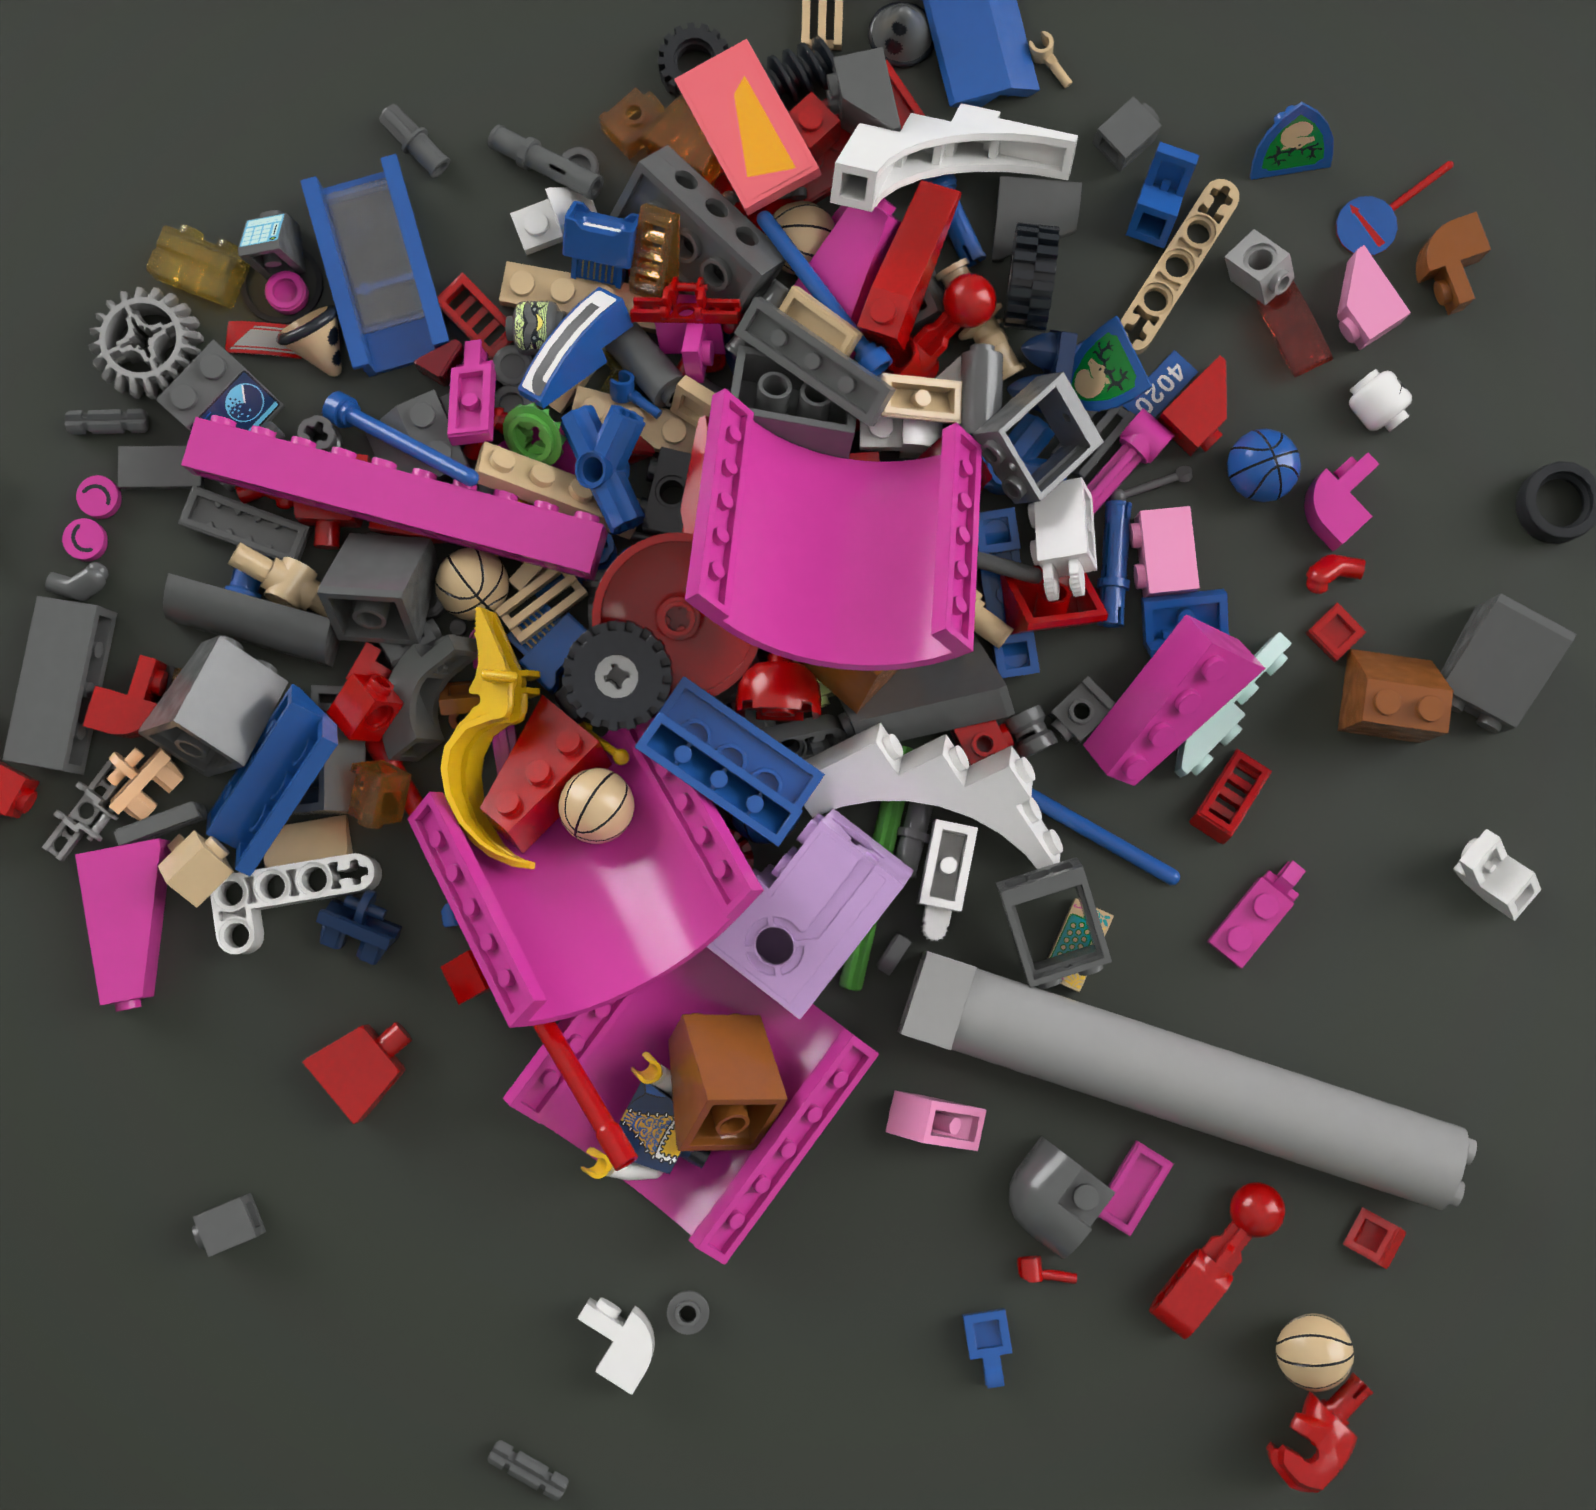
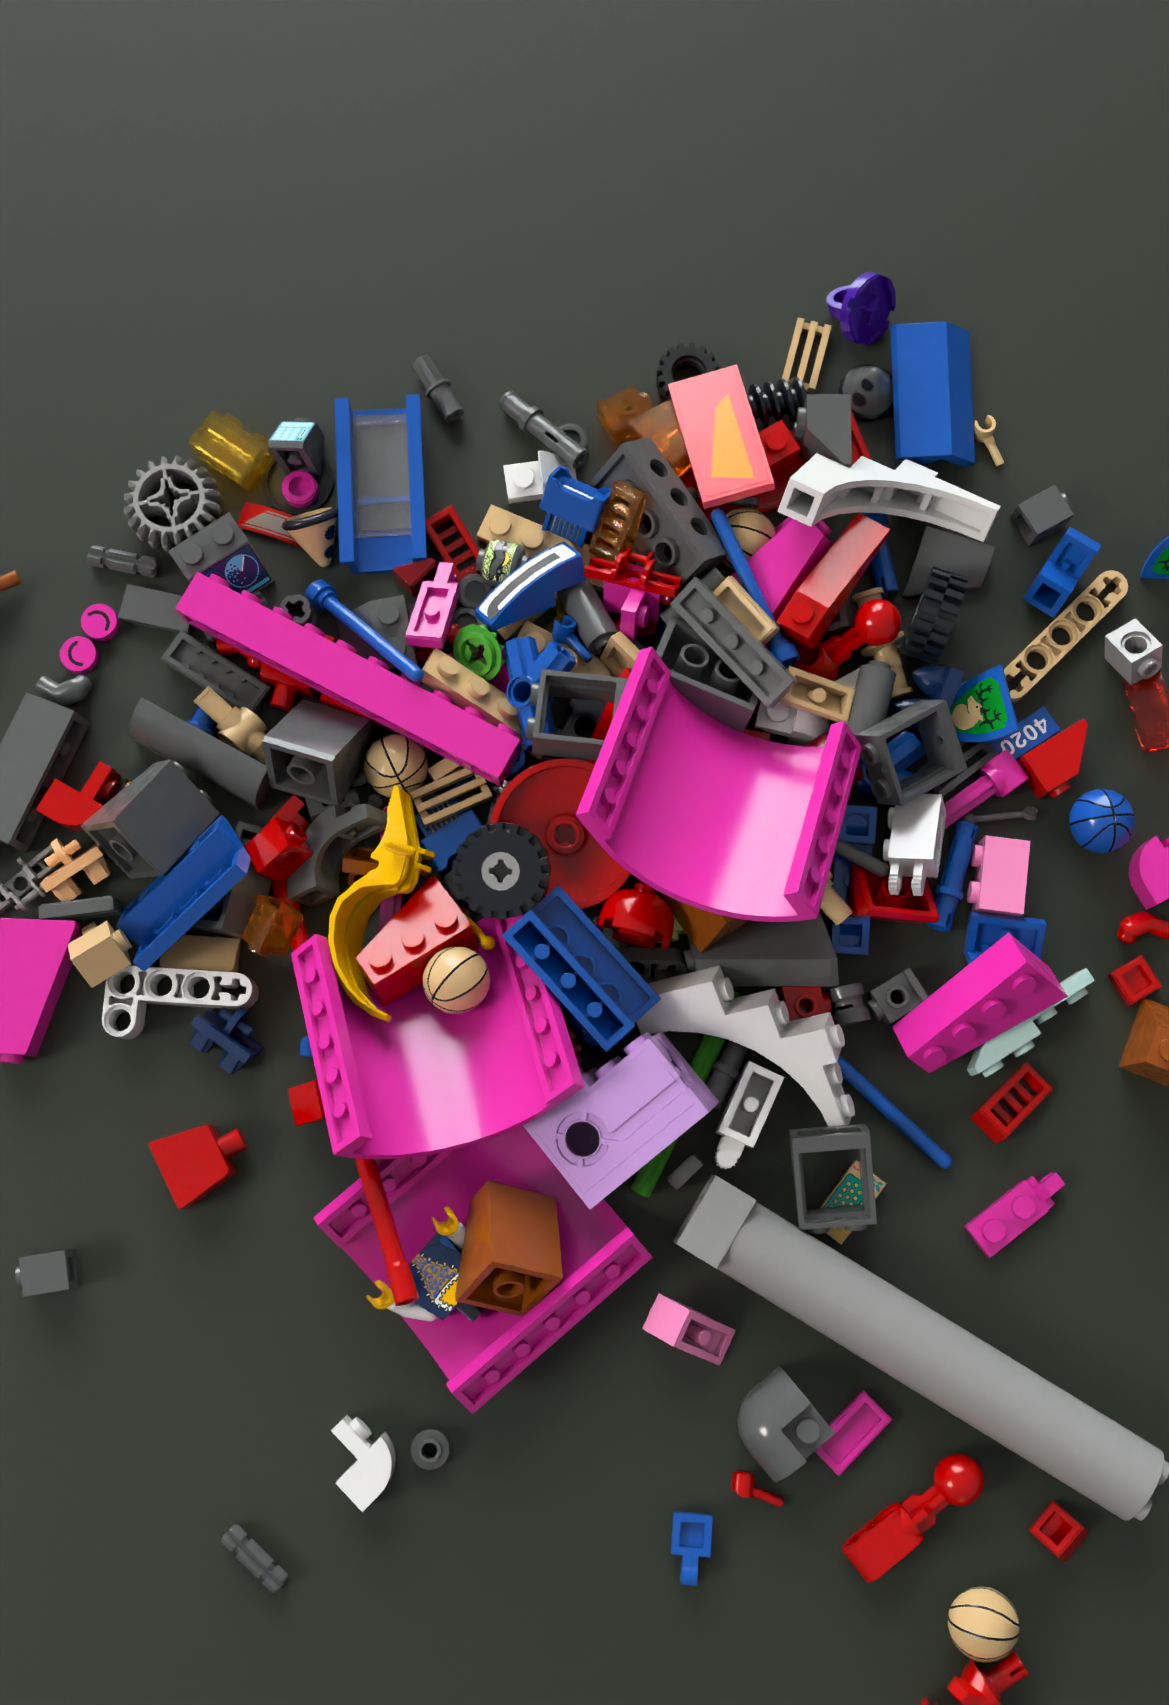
camera: 15 degrees right, 5 degrees down
none -> dark grey window [526,669,628,761]

